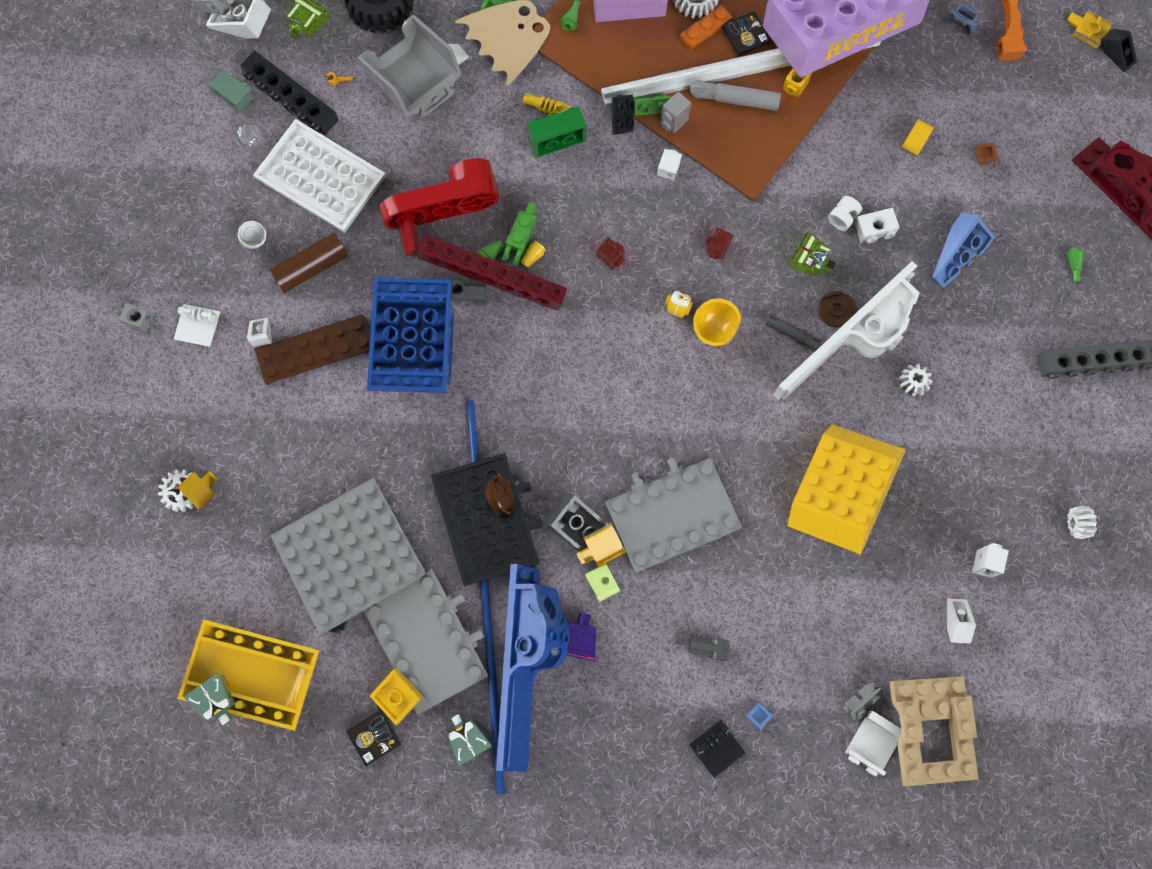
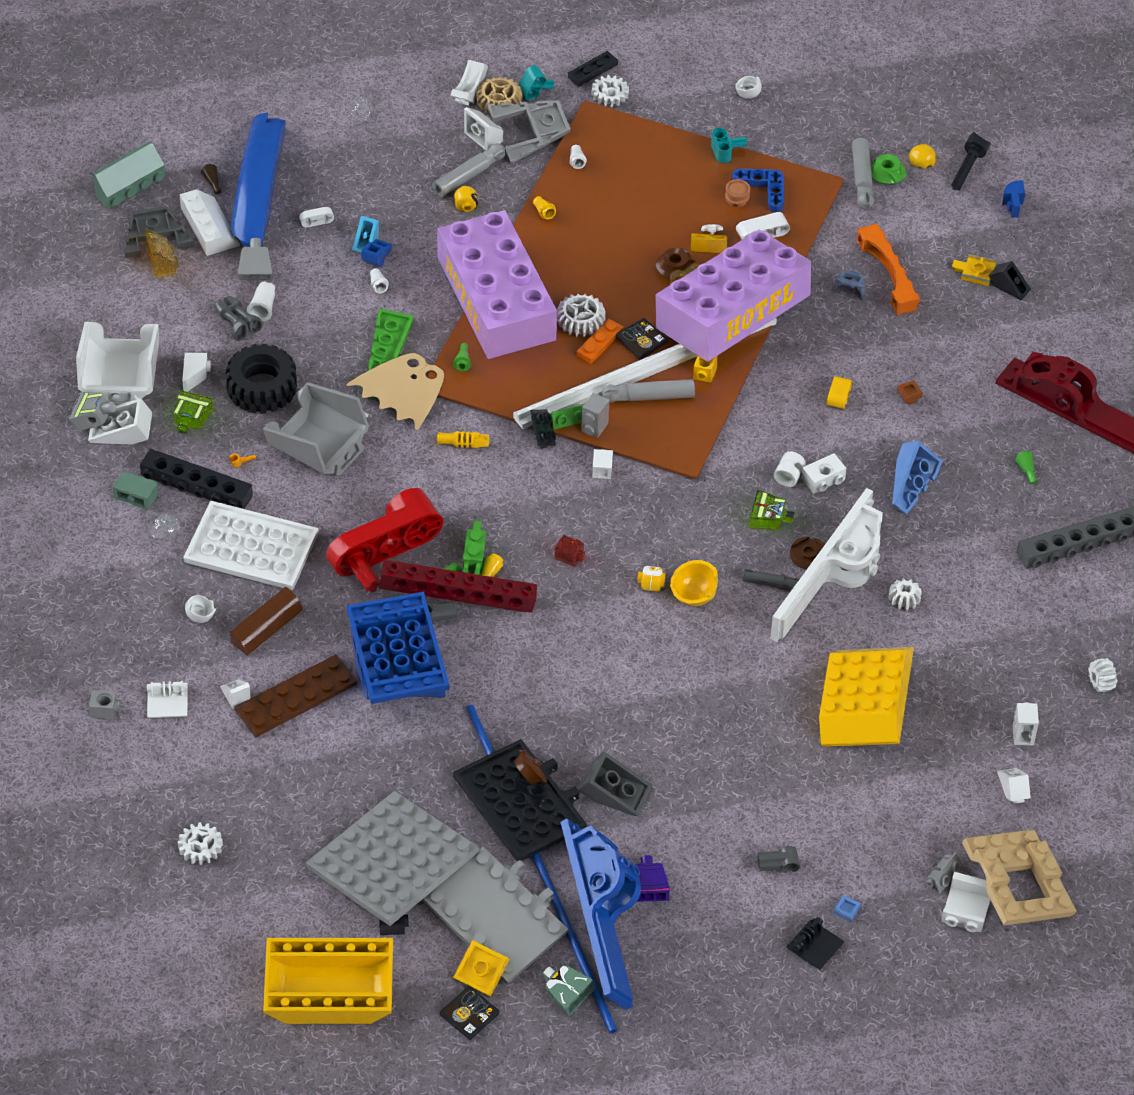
camera: 15 degrees left, 25 degrees down
yellow piece [175,471,218,512] -> none
sand green torso [184,673,235,727] -> none
green brick [527,106,586,158] -> none
yellow piece [576,523,626,567] -> none
yellowish green piece [585,564,620,602] -> none
light grey hinge [605,457,742,574] -> none
clear red brick [705,227,734,260] -> none

